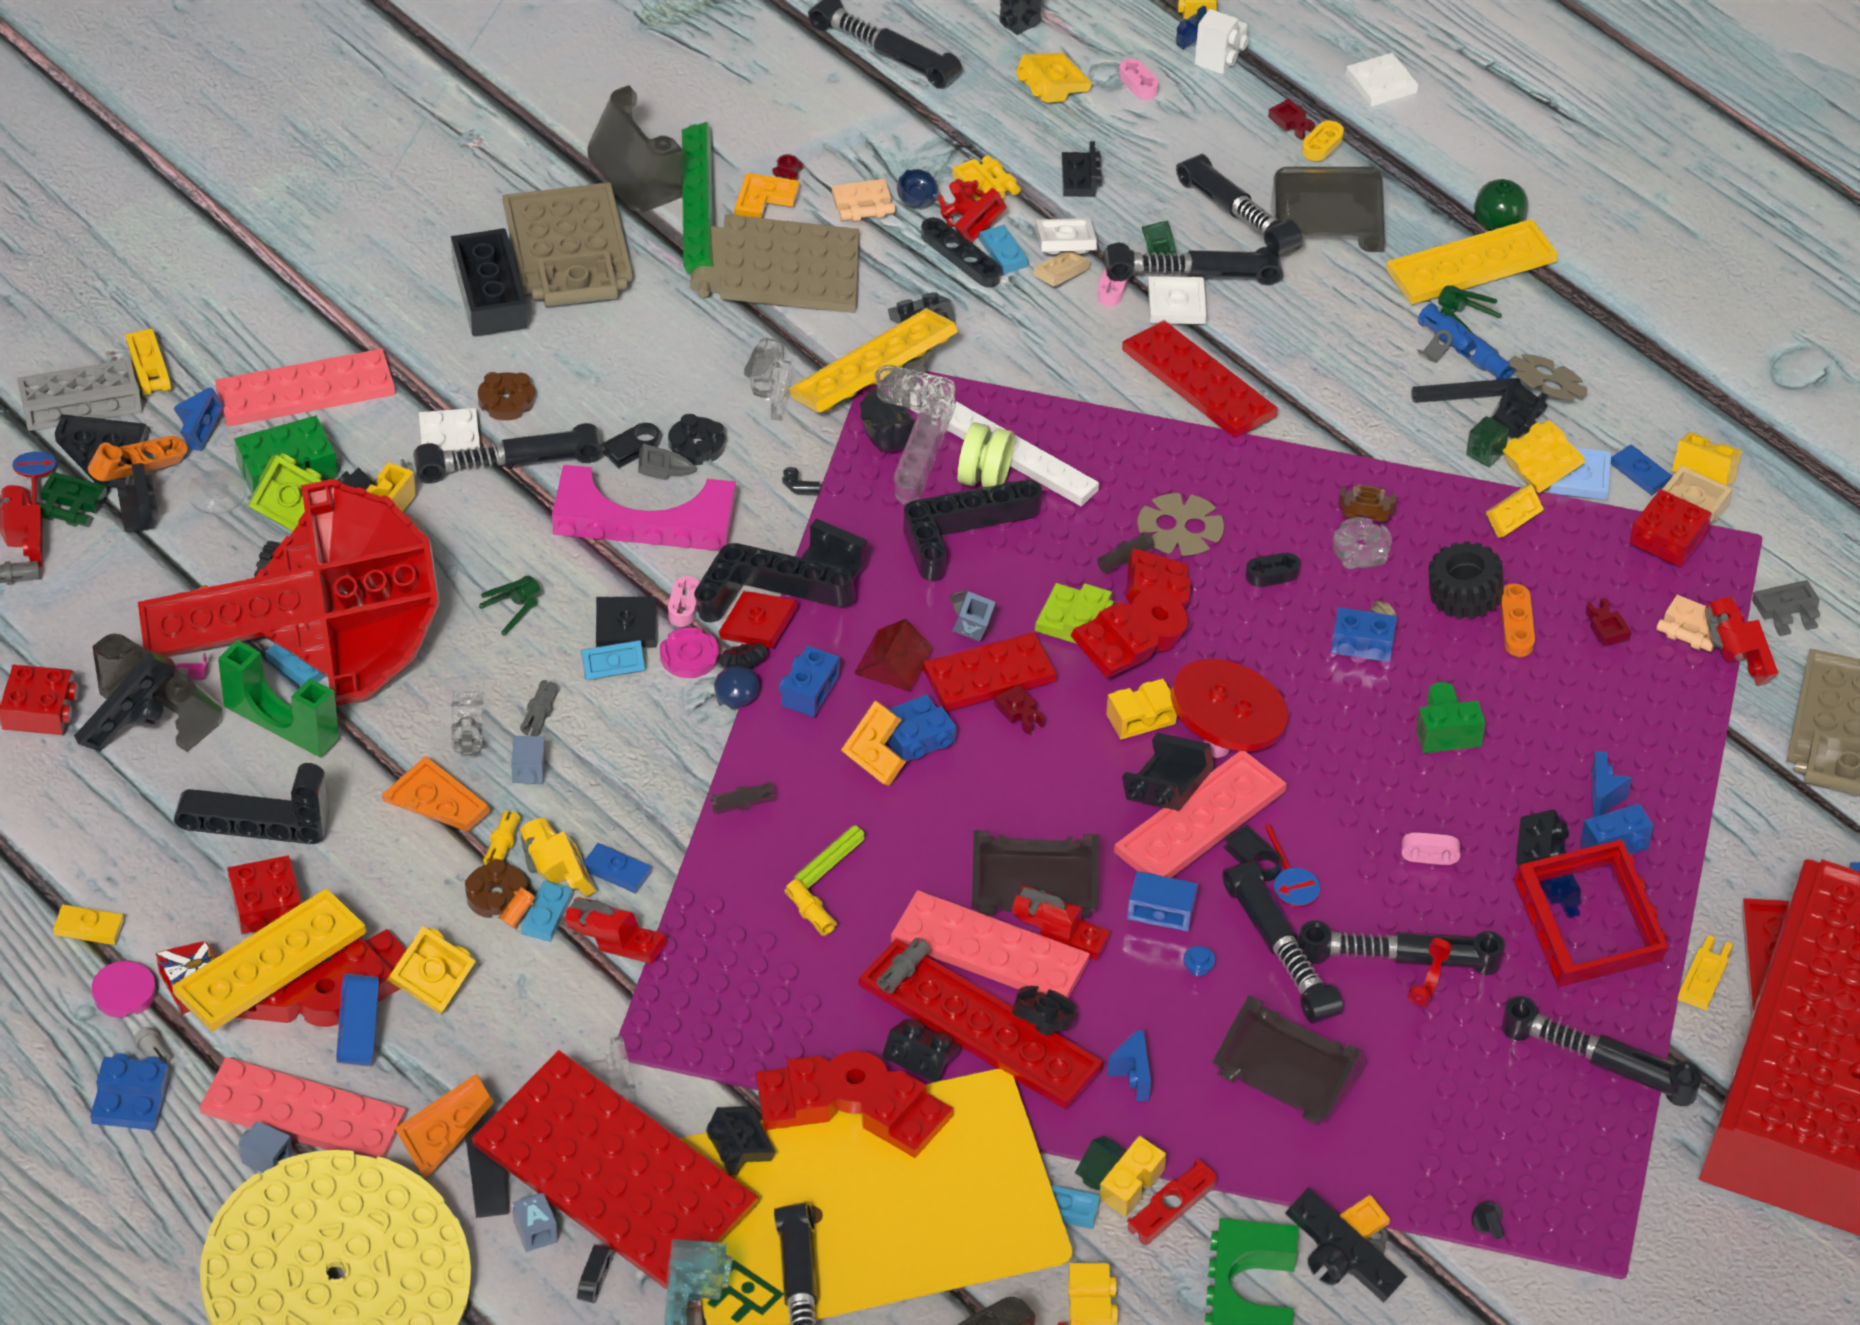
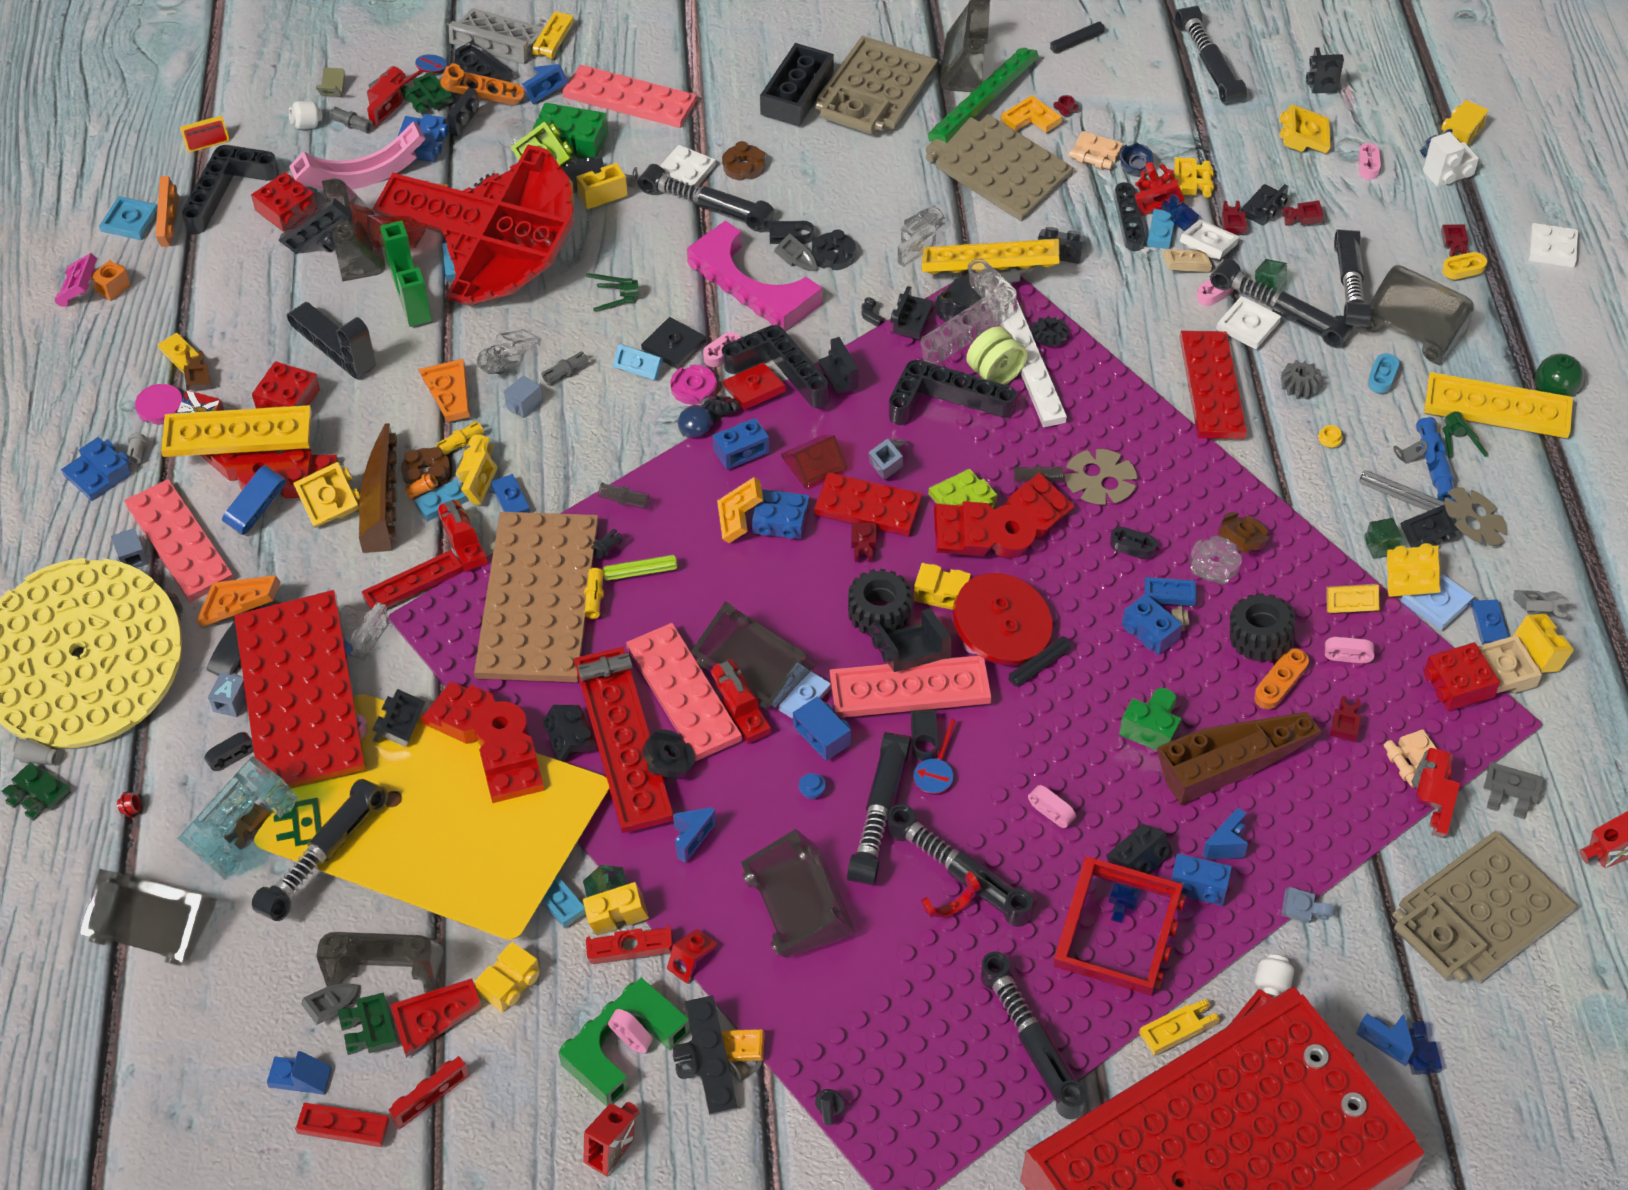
camera: 40 degrees right, 5 degrees up
none -> reddish brown plate [184,350,210,390]
none -> bright pink arch [289,122,425,190]
none -> reddish brown wedge [359,423,397,553]
none -> red plate [361,550,463,614]
none -> clear red slope [367,215,426,248]
none -> blue plate [398,114,449,163]
none -> medium nougat plate [474,512,598,682]
none -> black pin [591,529,623,558]
none -> bright pink beam [608,1009,653,1053]
none -> red bracket [667,929,717,984]
none -> light blue plate [779,671,831,719]
none -> black tyre [848,569,912,637]
none -> black bracket [890,286,933,340]
none -> black axle [1008,636,1071,687]
none -> black gear [1031,315,1069,346]
none -> black axle [1050,21,1105,53]
none -> blue plate [1144,577,1196,606]
none -> reddish brown wedge [1157,712,1322,805]
none -> clear blue plate [1161,194,1199,232]
none -> dark red plate [1221,201,1247,234]
none -> white head [1254,954,1294,998]
none -> dark grey gear [1281,360,1322,399]
none -> sand blue plate [1281,887,1334,923]
none -> dark red plate [1282,200,1324,225]
none -> yellow plate [1318,425,1343,448]
none -> bright pink beam [1325,637,1374,663]
none -> dark azure plate [1367,353,1399,393]
none -> plate [1513,590,1569,617]

